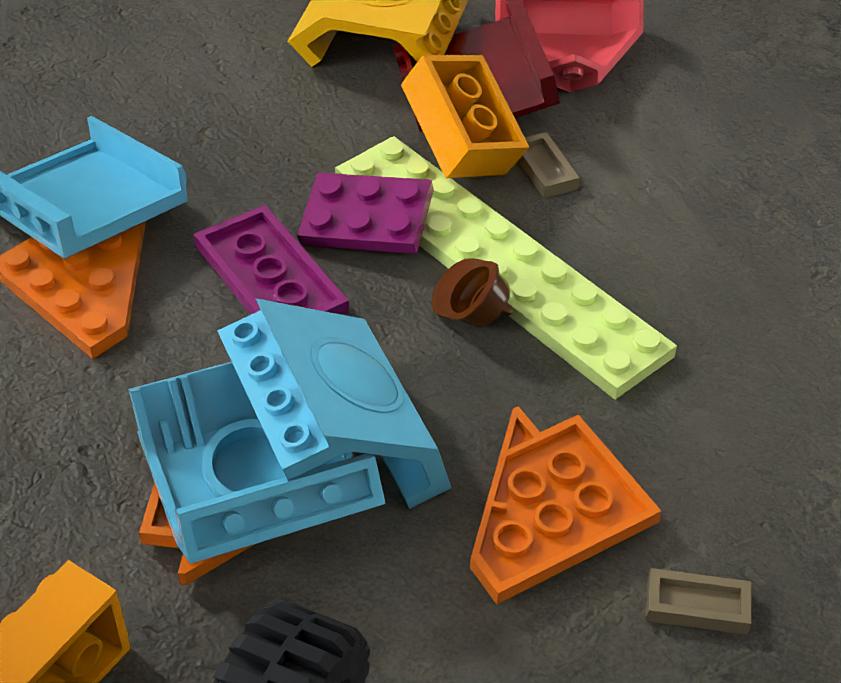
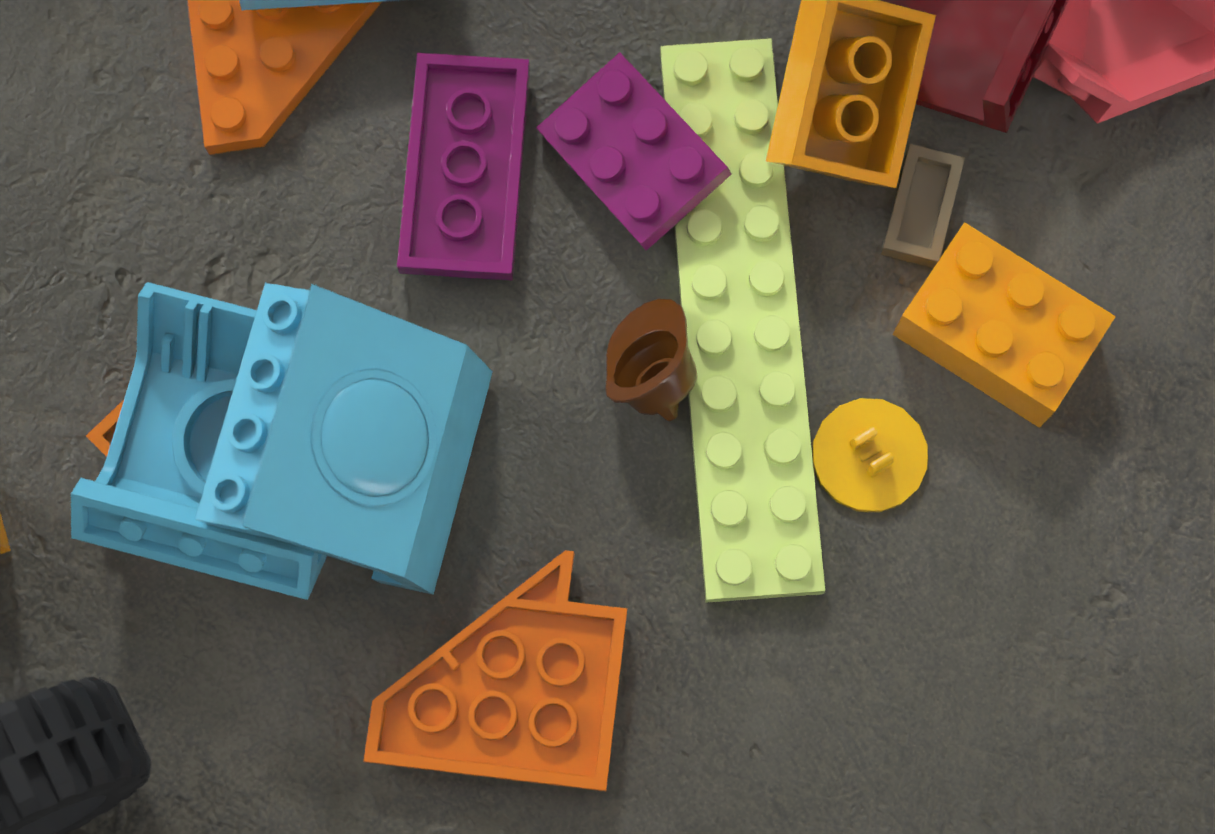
camera: 40 degrees right, 30 degrees up
none -> yellow piece [812,398,928,512]
none -> light orange brick [892,222,1116,428]

